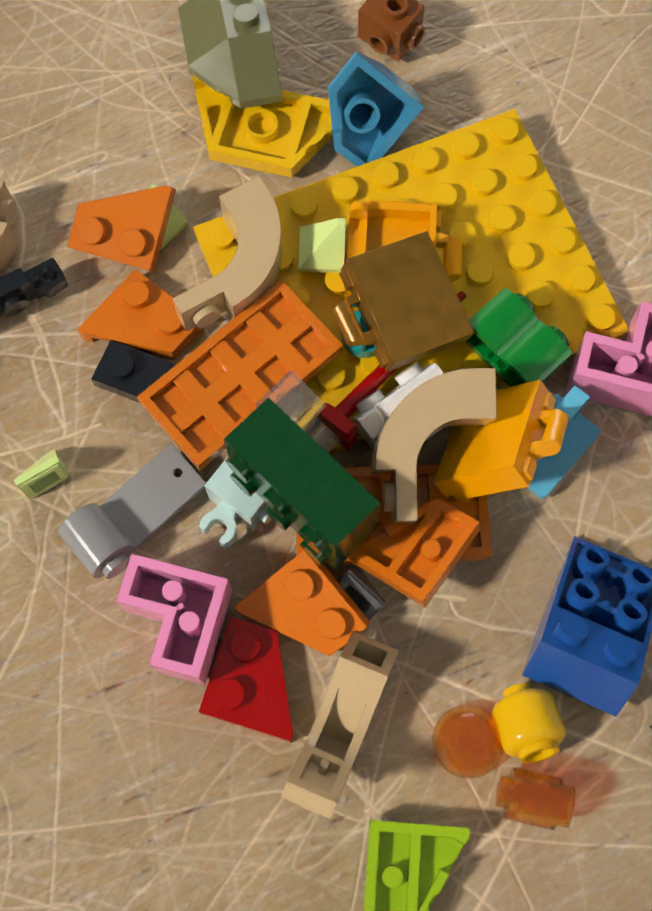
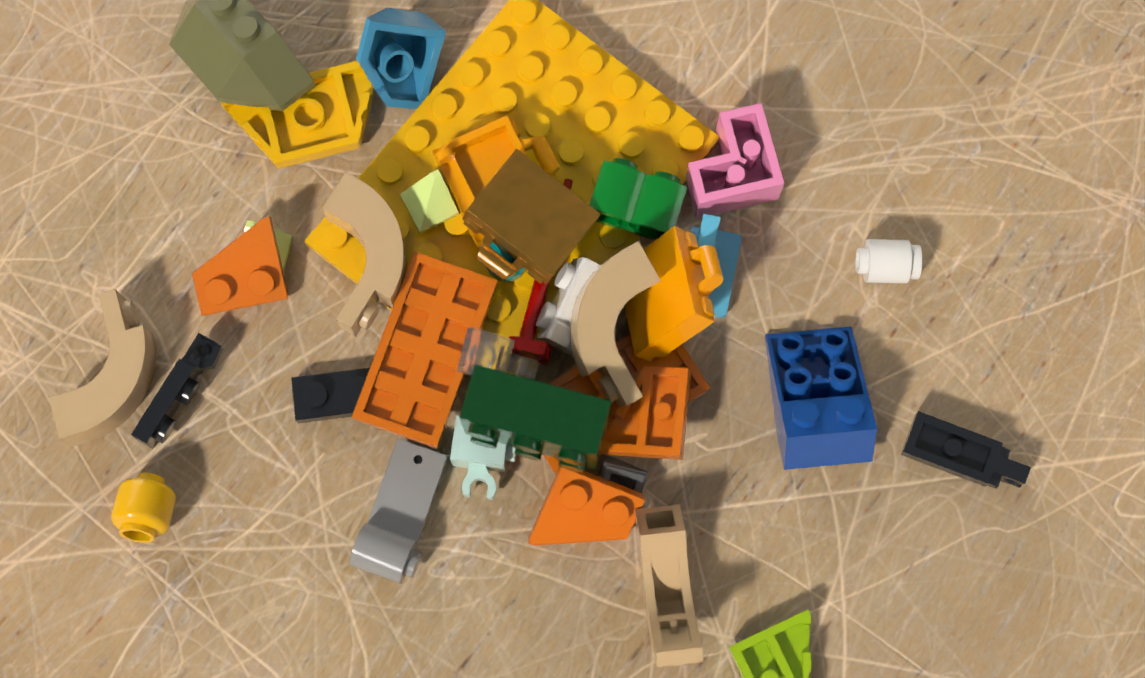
camera: 30 degrees left, 5 degrees up
yellowish green slope [14,449,70,499] -> none
orange wing [77,269,203,359] -> none
bright pink brick [116,554,233,685] -> none
red wing [199,617,294,743] -> none
clear orange piece [432,704,504,779] -> none
yellow head [491,683,566,764] -> none
clear orange brick [495,767,575,830] -> none

